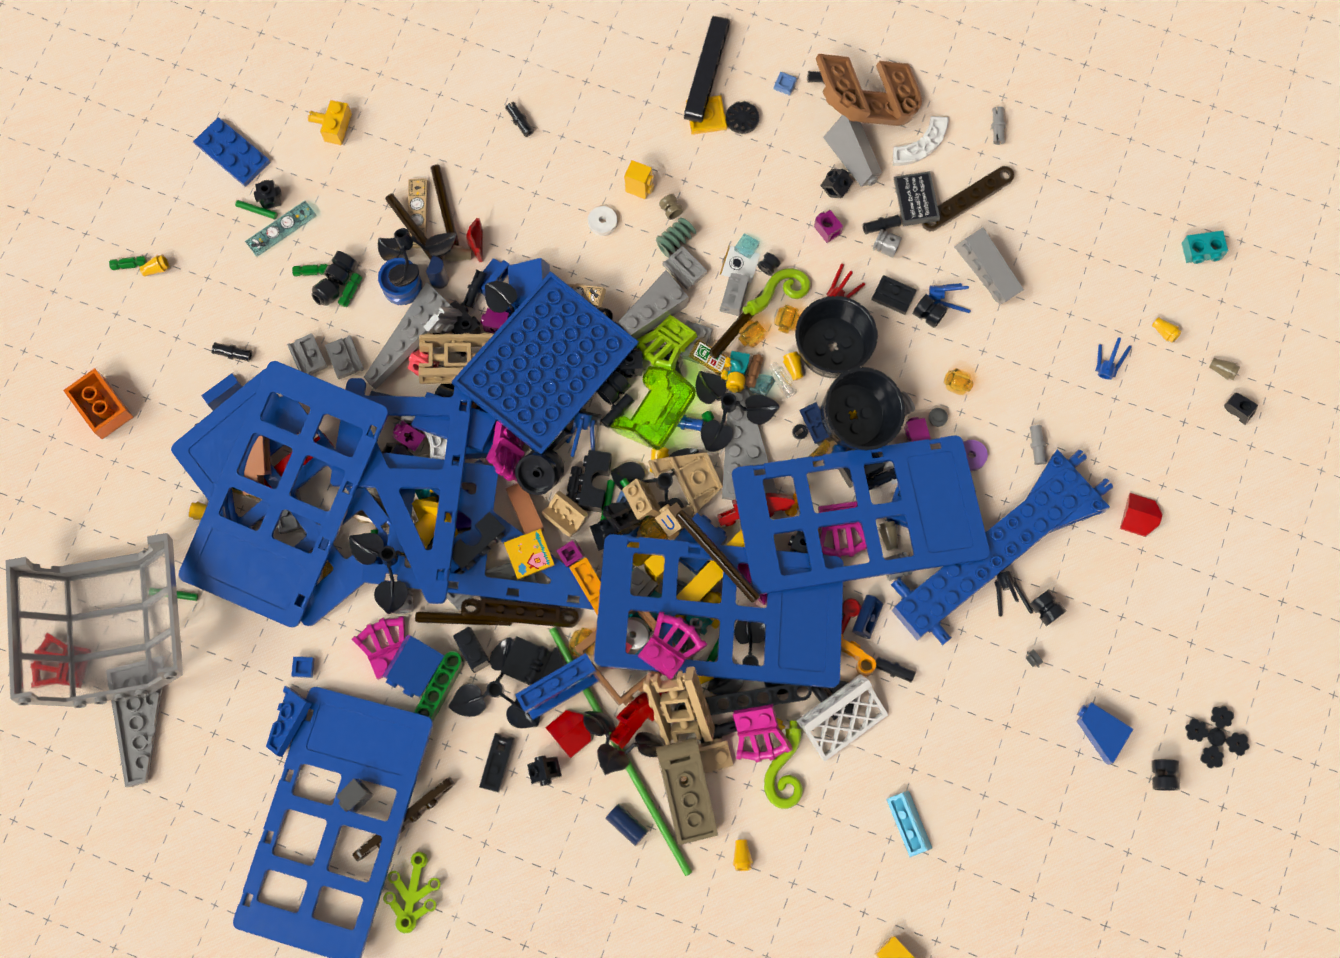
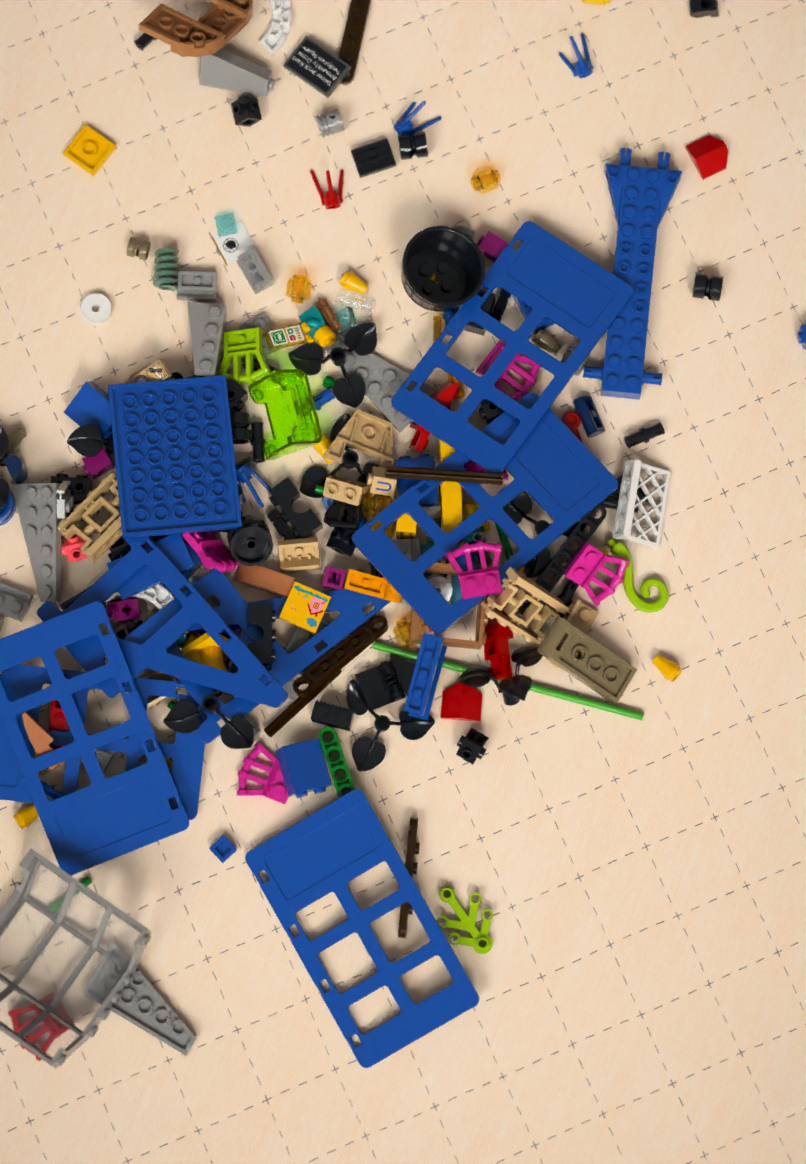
camera: 40 degrees left, 5 degrees up
blue wing [266,686,312,757] -> none
dark grey brick [336,779,374,813] -> none
black pin [462,269,487,308] -> none
red slope [466,218,483,262] -> none
black plate [479,733,515,793] -> none
blue panel [481,259,510,296] -> none
green piece [600,480,615,521] -> none
dark blue brick [605,803,649,847] -> none
yellow brick [624,160,654,199] -> none
black beam [684,15,730,123] -> none
dark brown axle [709,290,763,359] -> none
black wheel [726,101,759,134] -> none
lime plant [743,268,810,315] -> none
black wheel [757,252,781,276] -> none
medium blue tile [774,72,797,95] -> none
clear yellow head [774,305,801,334] -> none
black hinge [792,424,808,440] -> none
black piece [795,296,878,378] -> none
dark blue hinge [799,402,833,446] -> none
magenta brick [814,210,843,243] -> none
light orange plate [841,634,876,676] -> none
black pin [862,214,901,235] -> none
medium azure slope [886,791,932,857] -> none
dark grey plate [928,408,948,427] -> none
light grey wedge [954,228,1024,305] -> none
medium lavender piece [963,440,988,471] -> none
black plant [994,571,1033,617] -> none
dark grey plate [1026,649,1043,668] -> none
light grey pin [1029,425,1047,465] -> none

